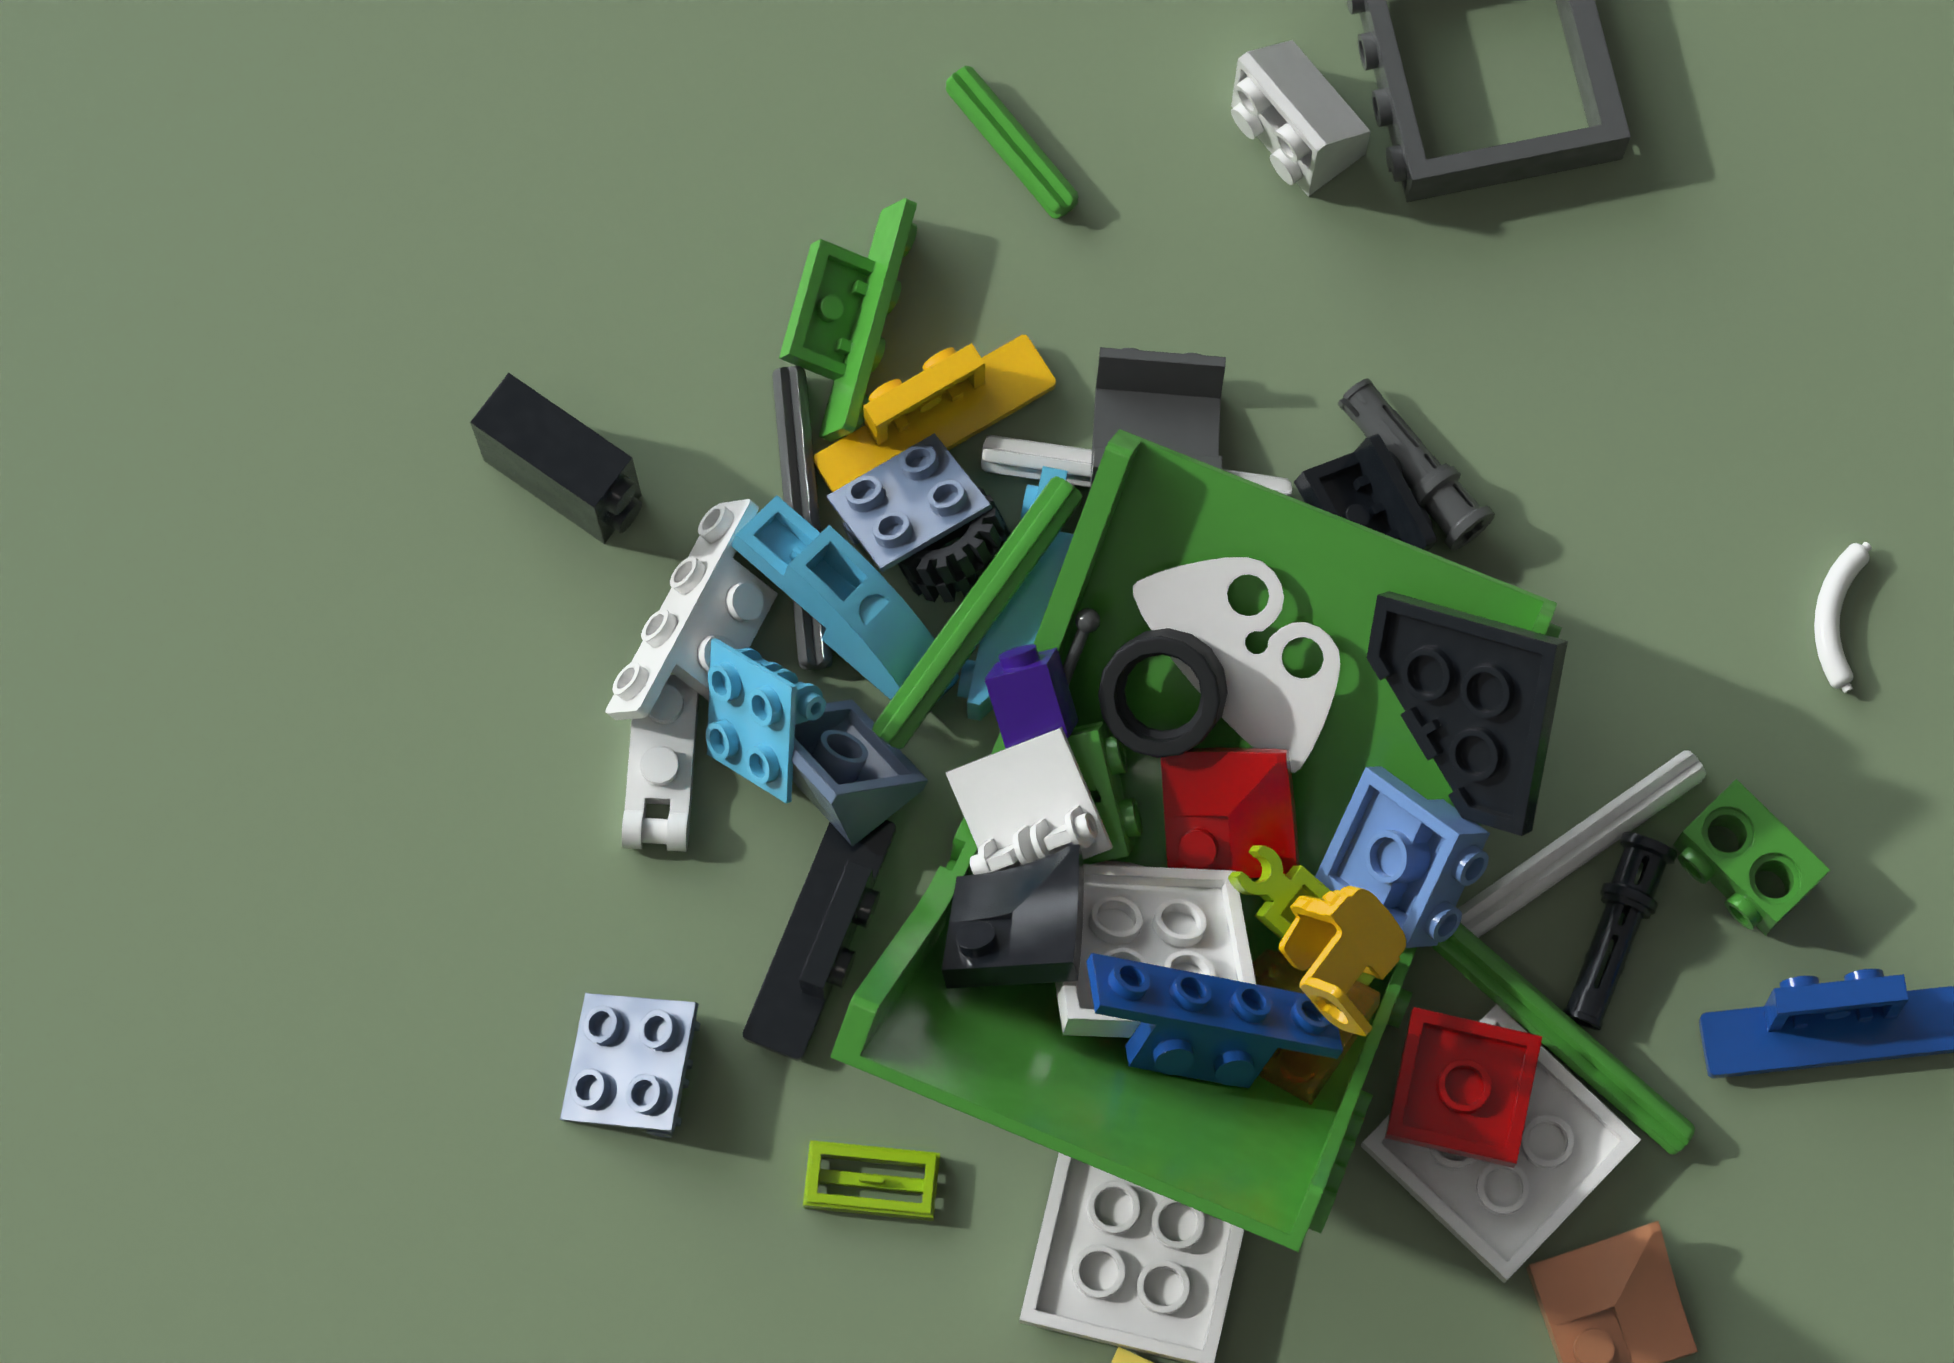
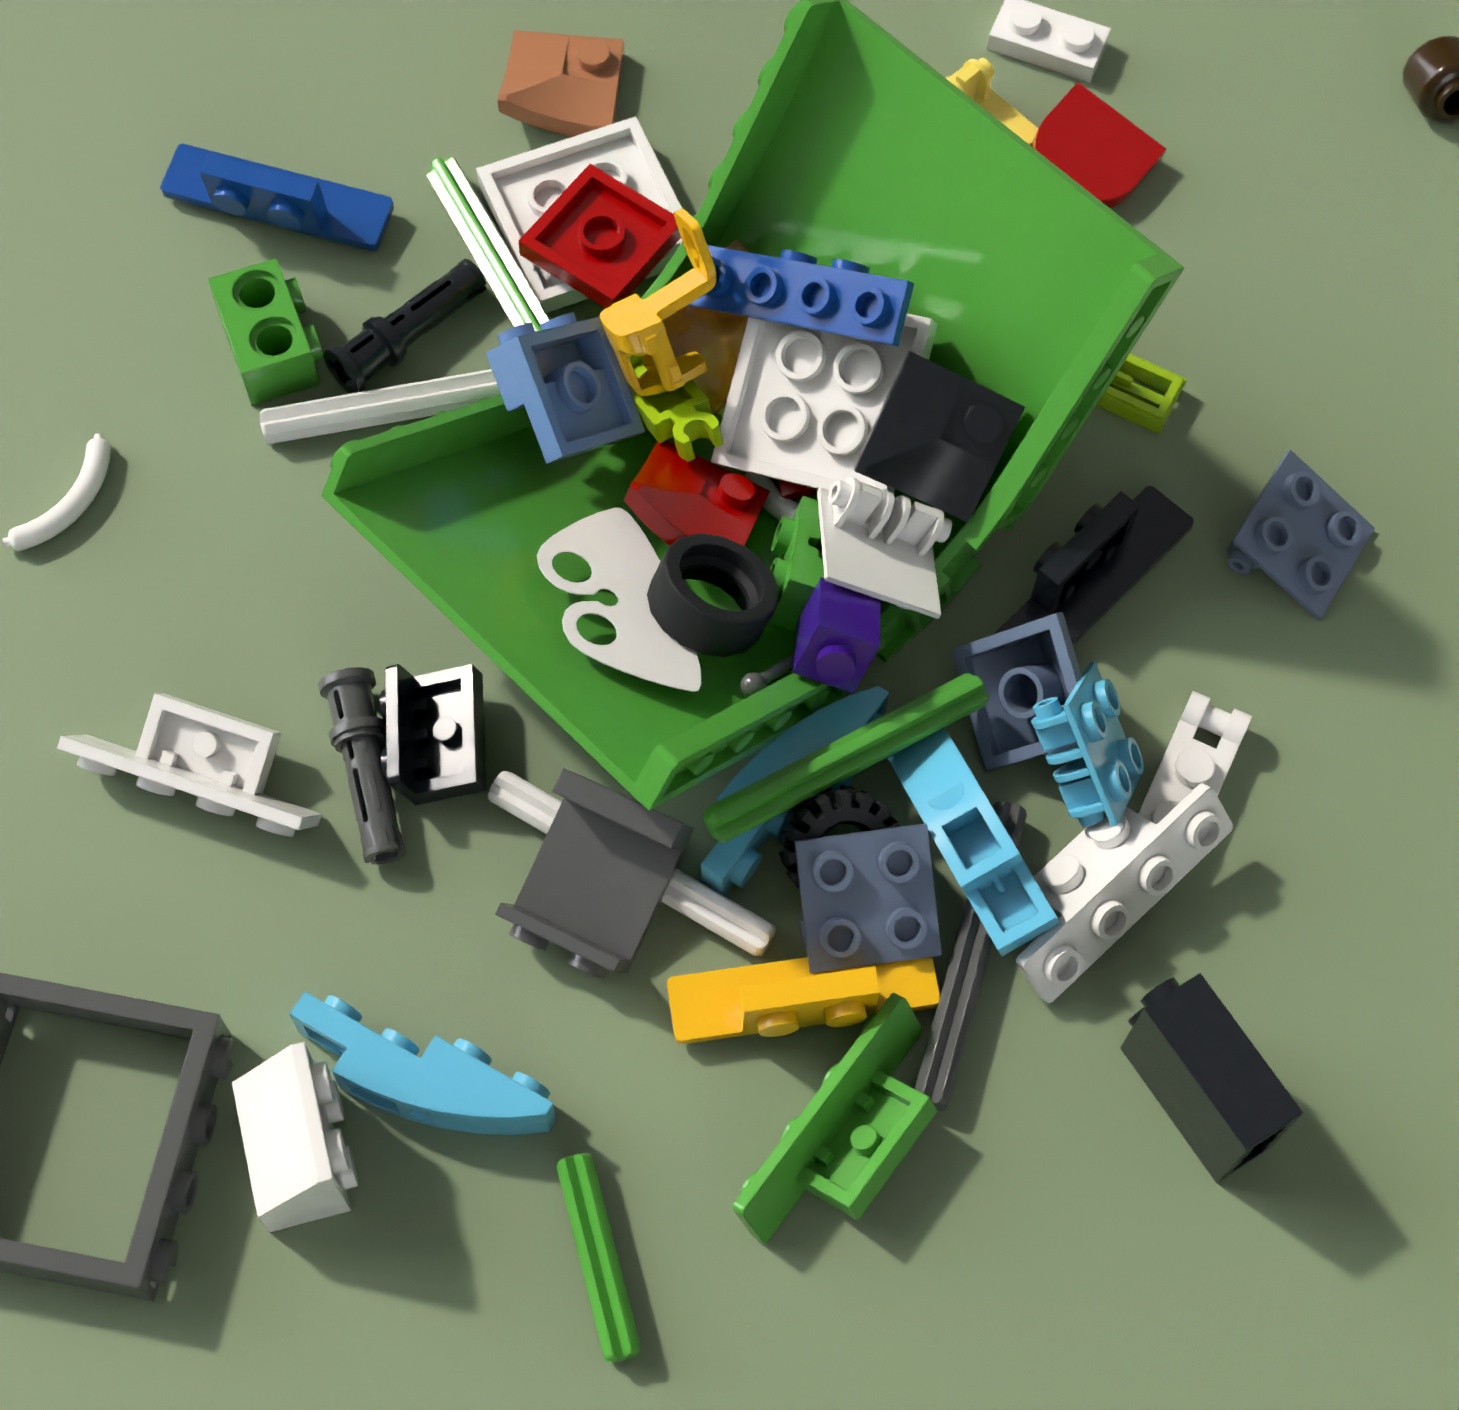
camera: 160 degrees left, 10 degrees down
black plate [1366,591,1568,836] -> none
none -> white bracket [57,693,322,837]
none -> medium azure slope [289,992,557,1135]

